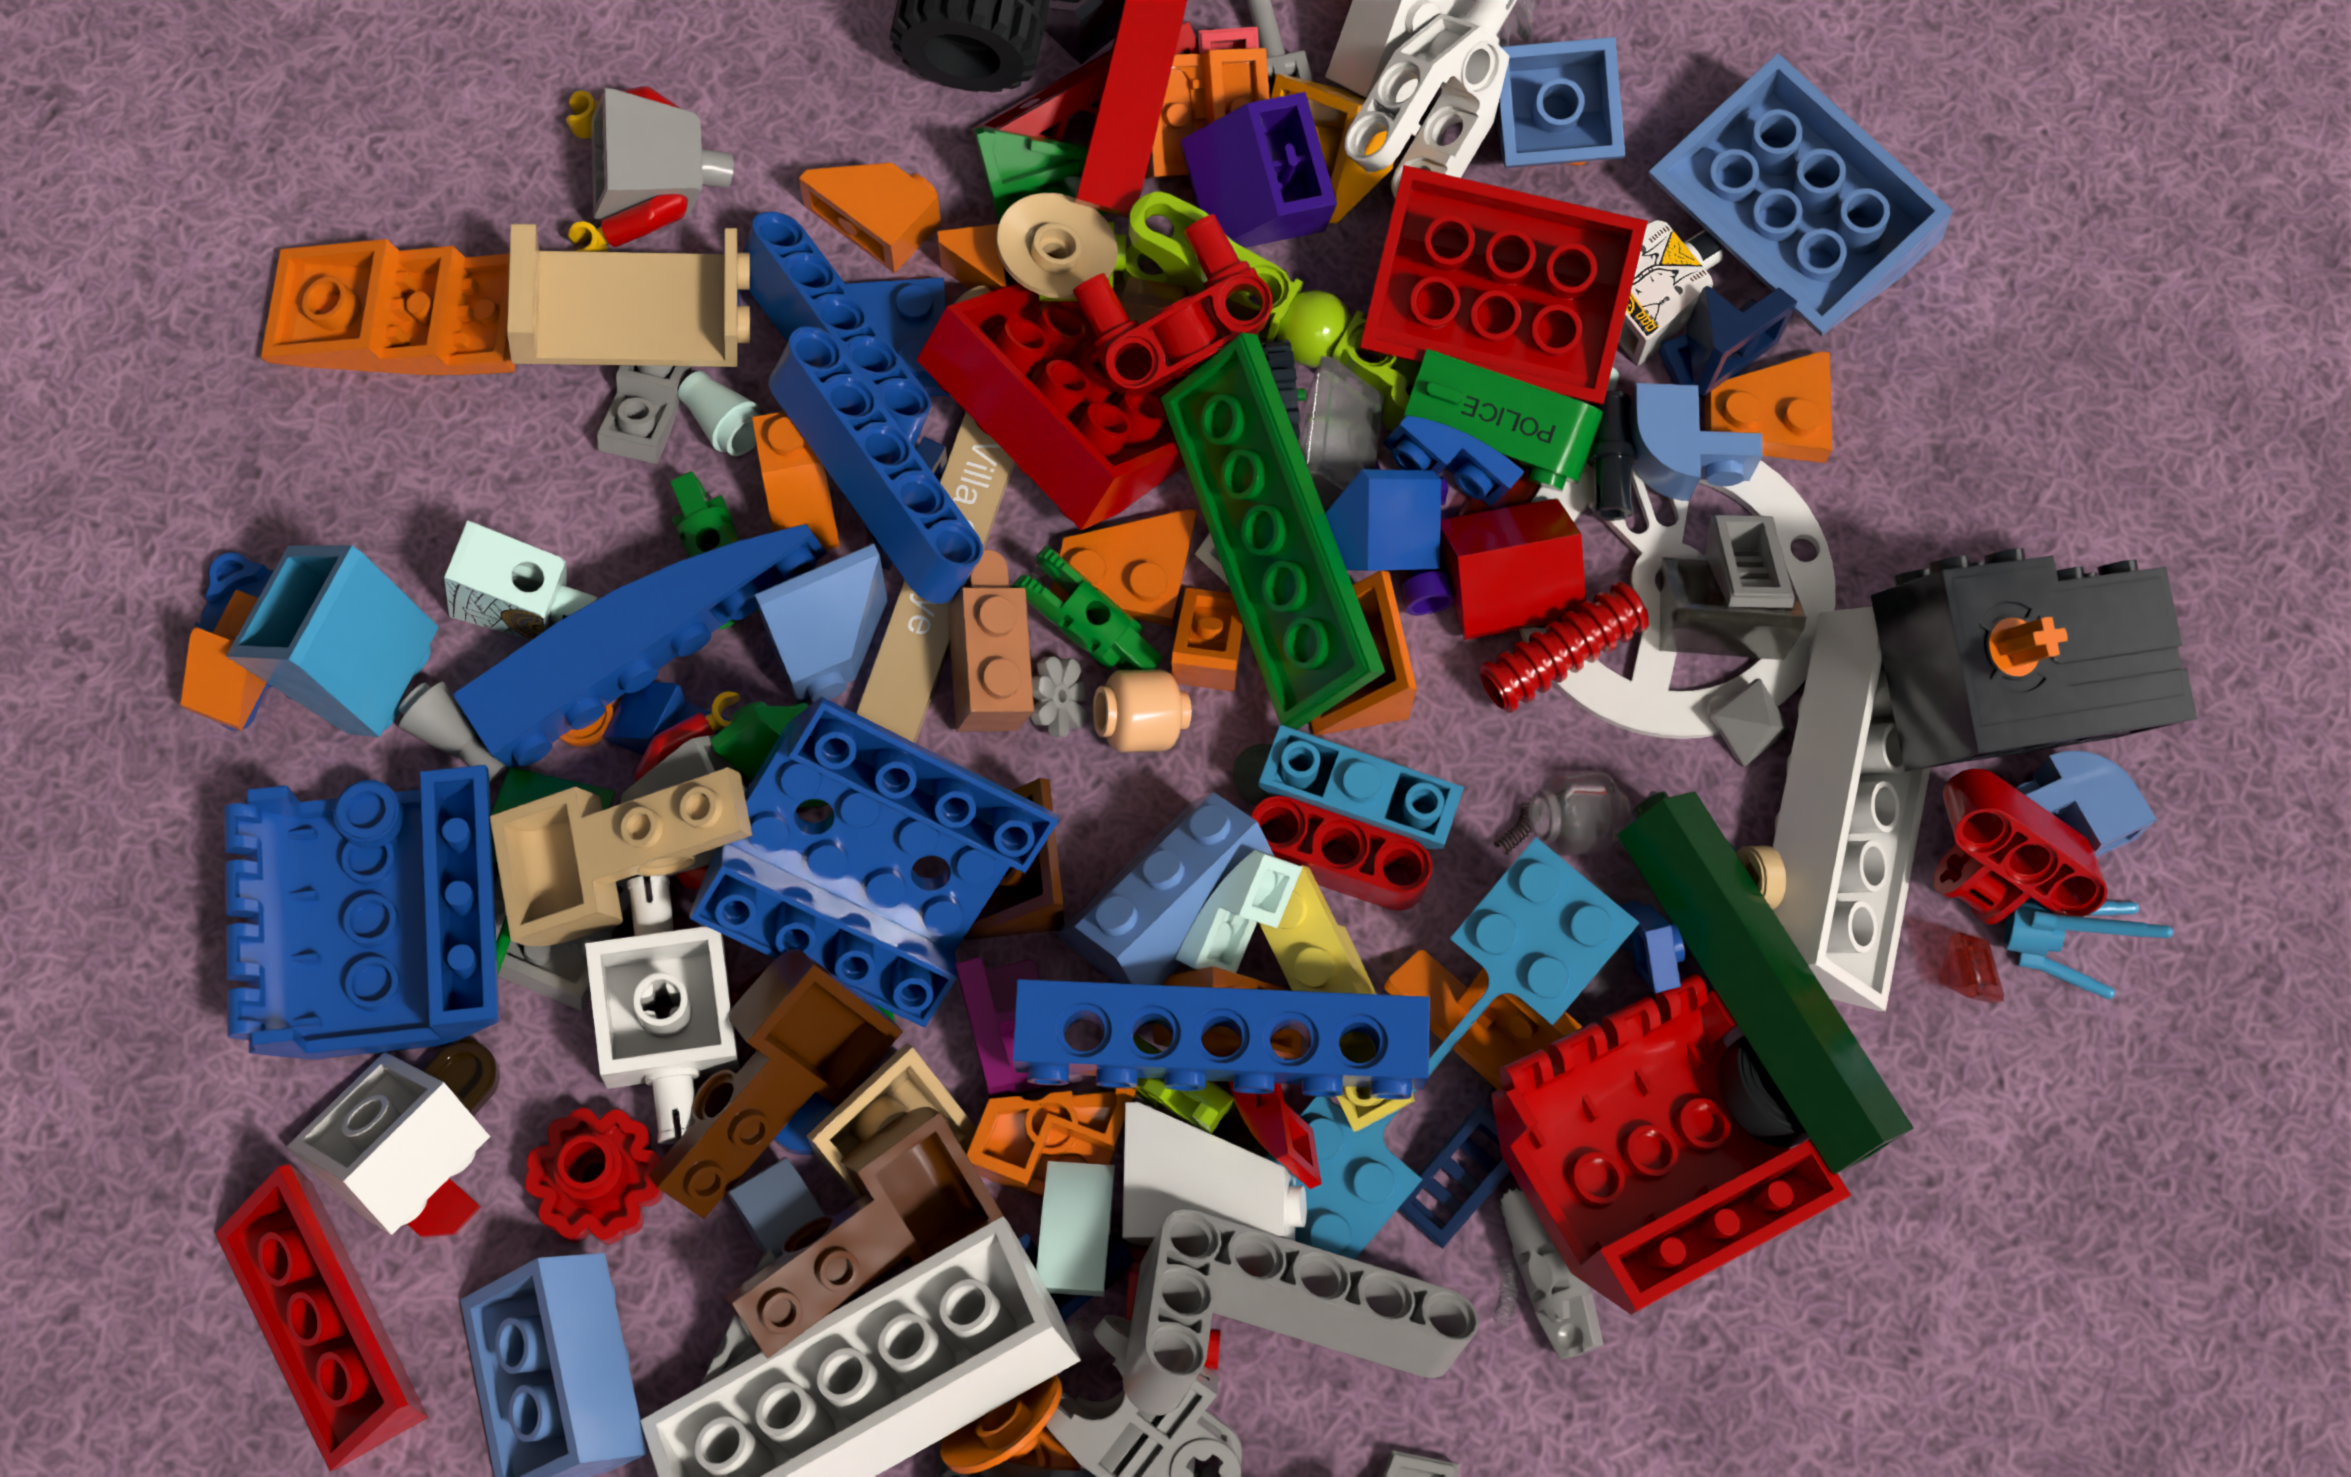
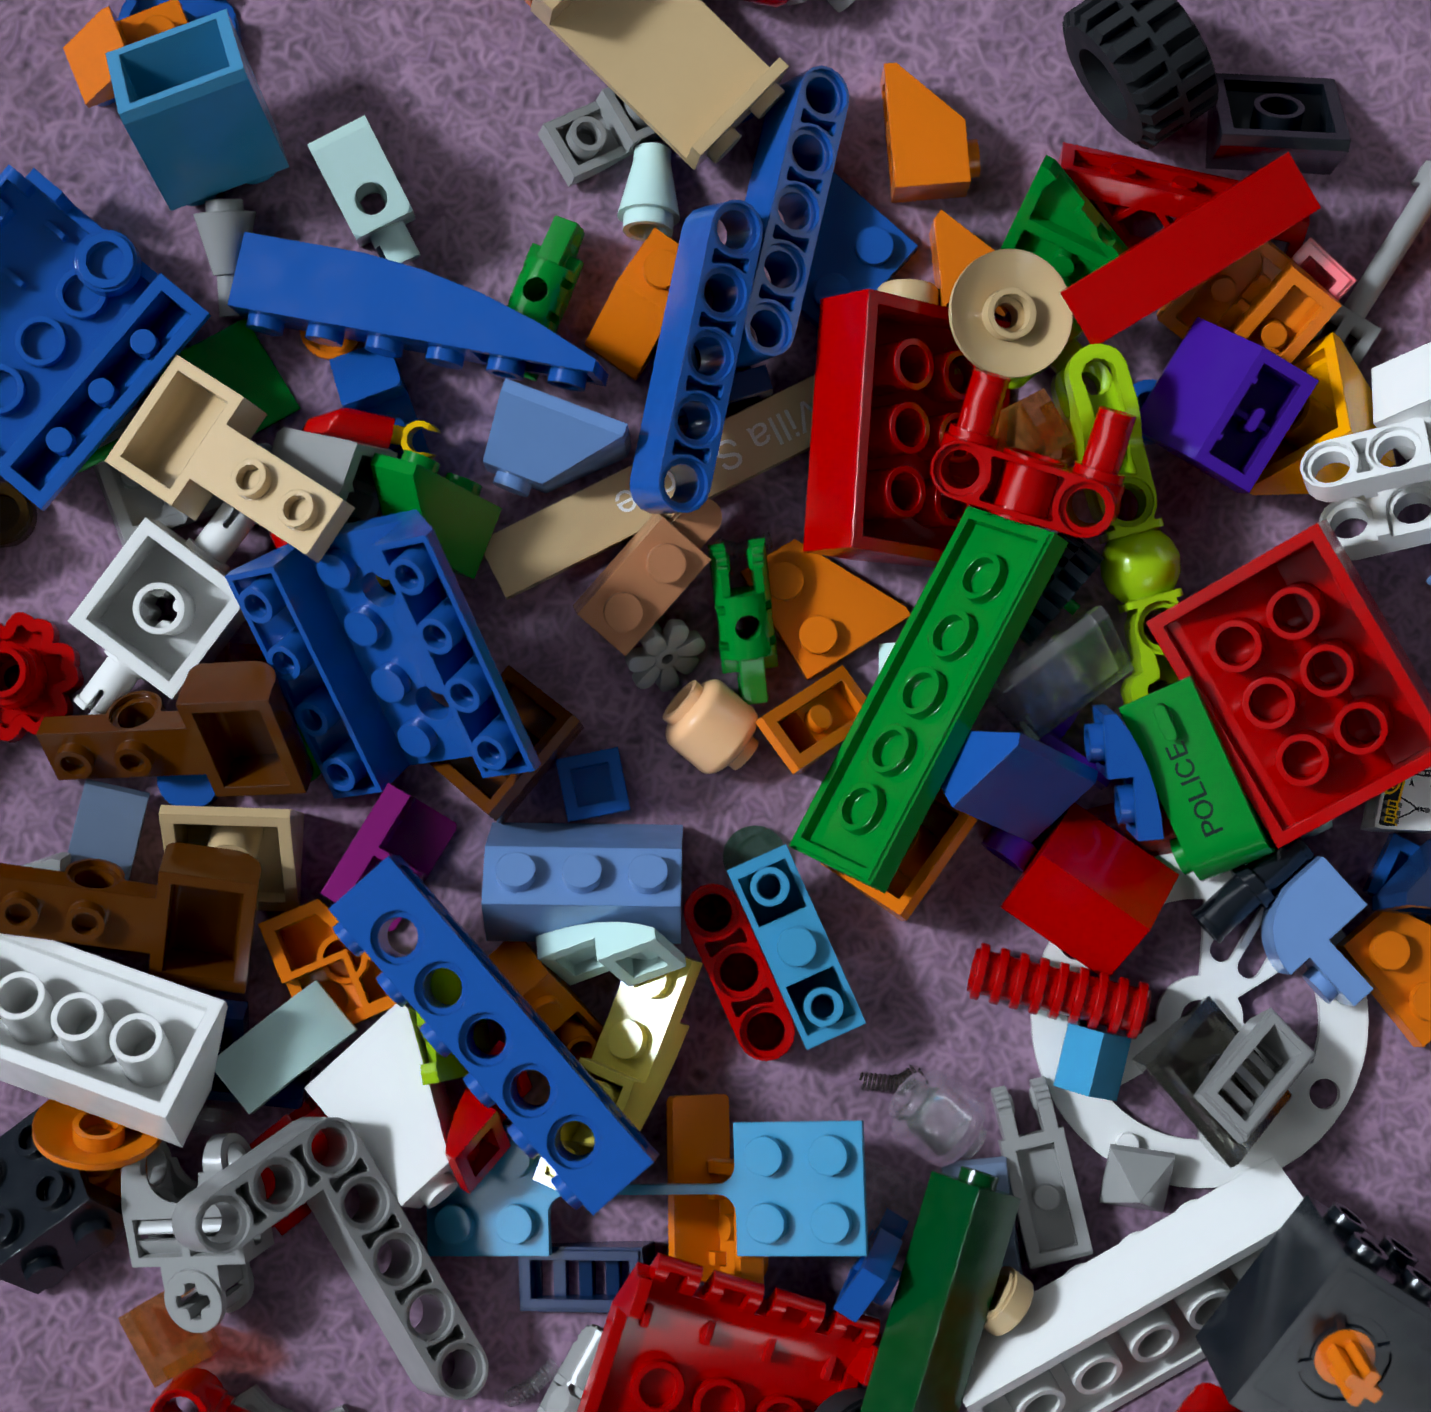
camera: 50 degrees right, 15 degrees up
none -> blue tile [555,747,631,823]
none -> light grey hinge [991,1076,1093,1269]
none -> dark azure slope [1053,1023,1131,1101]

